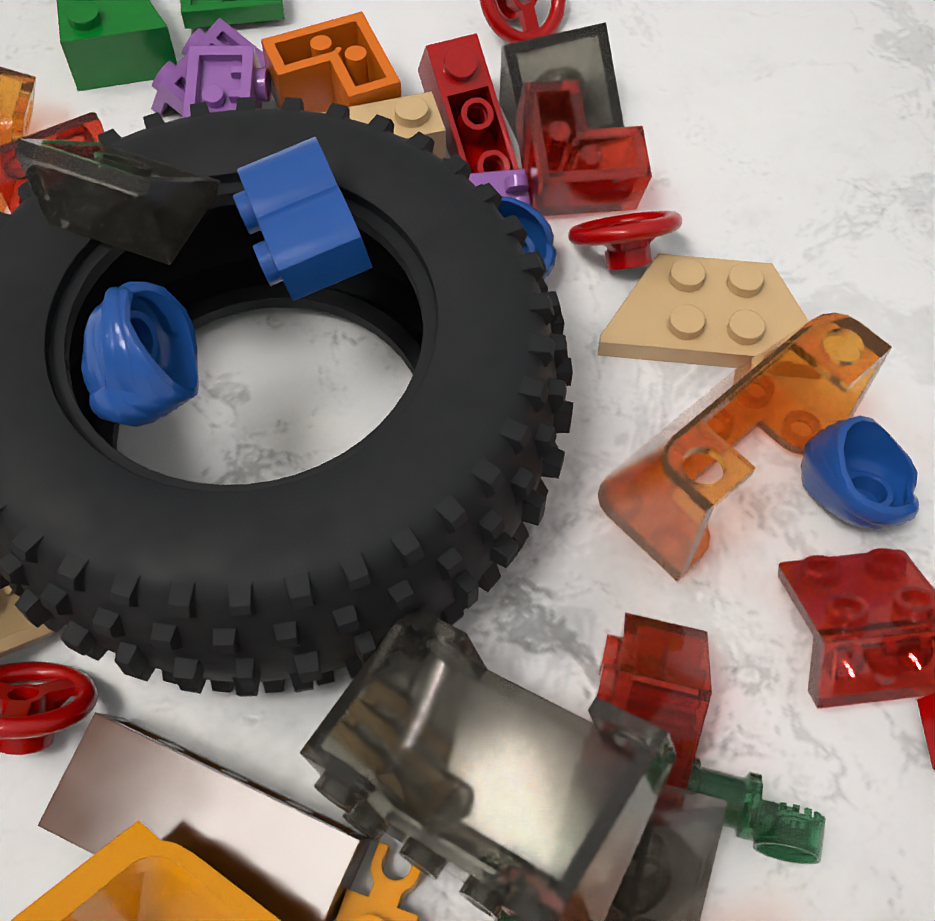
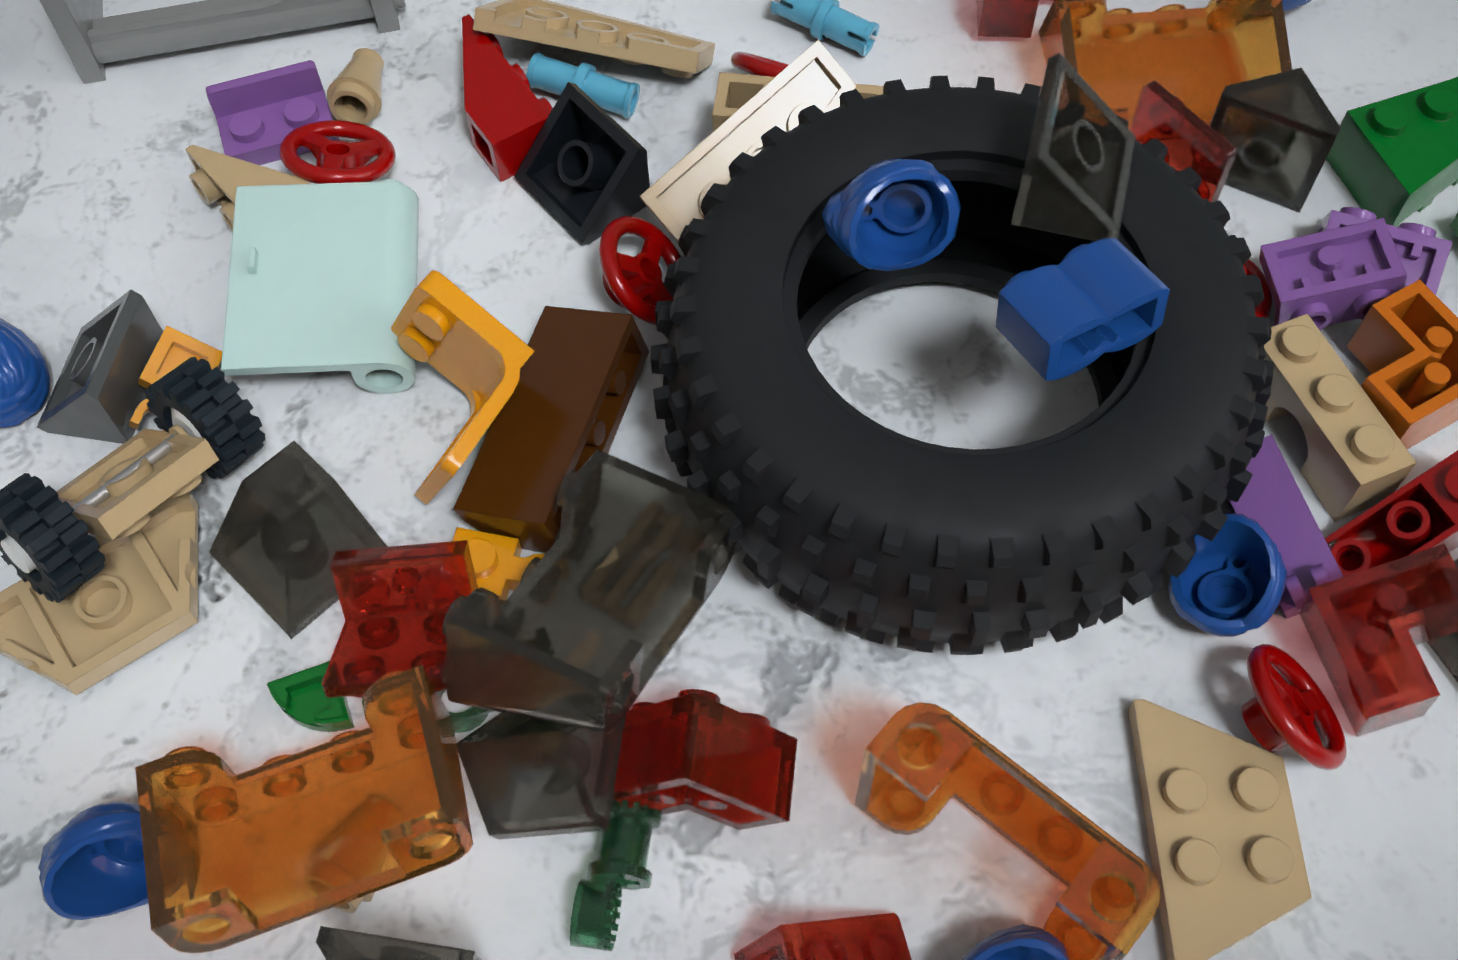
camera: 85 degrees right, 0 degrees up
none -> clear smoke slope [1193,67,1341,213]

